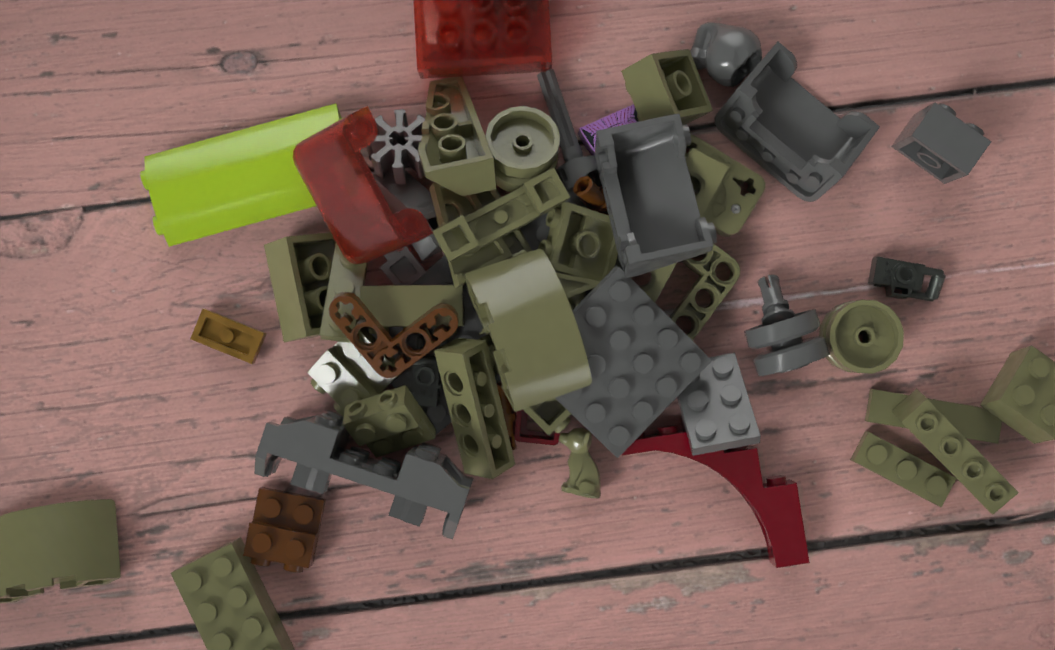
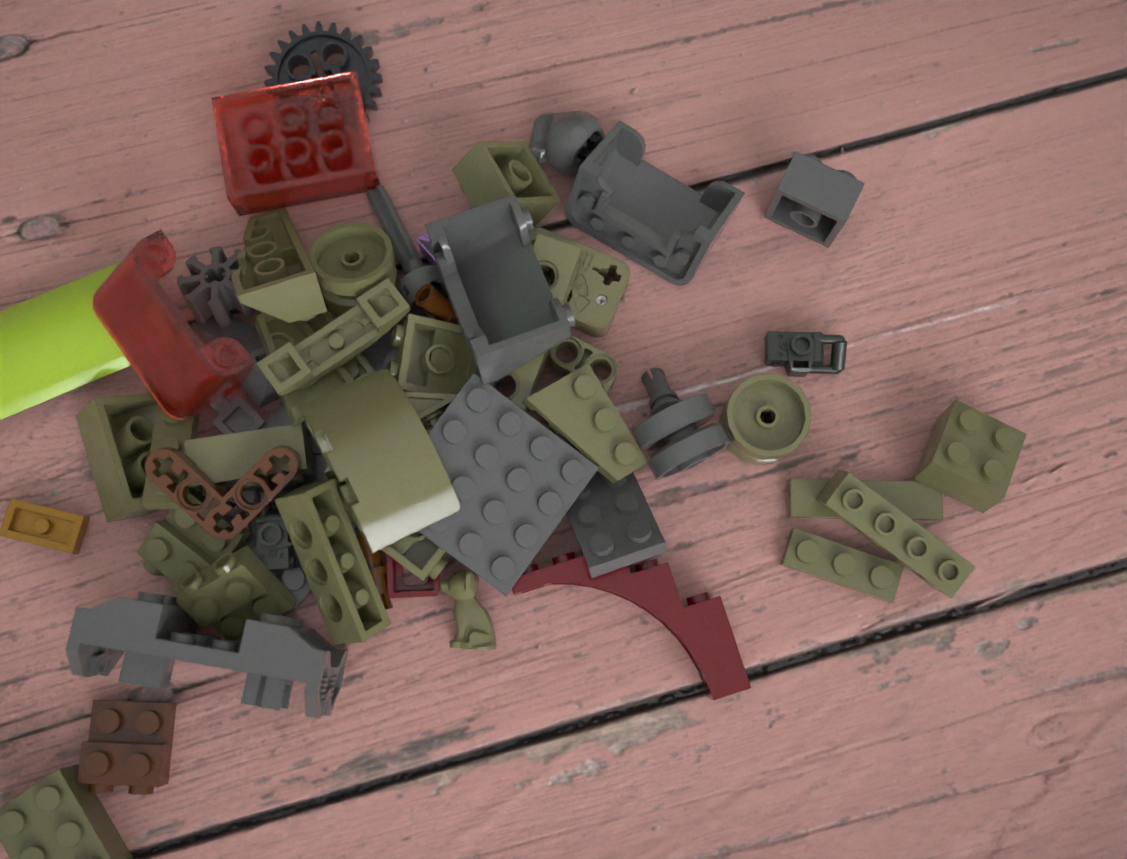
camera: 10 degrees left, 10 degrees down
none -> olive wing [522,363,648,484]

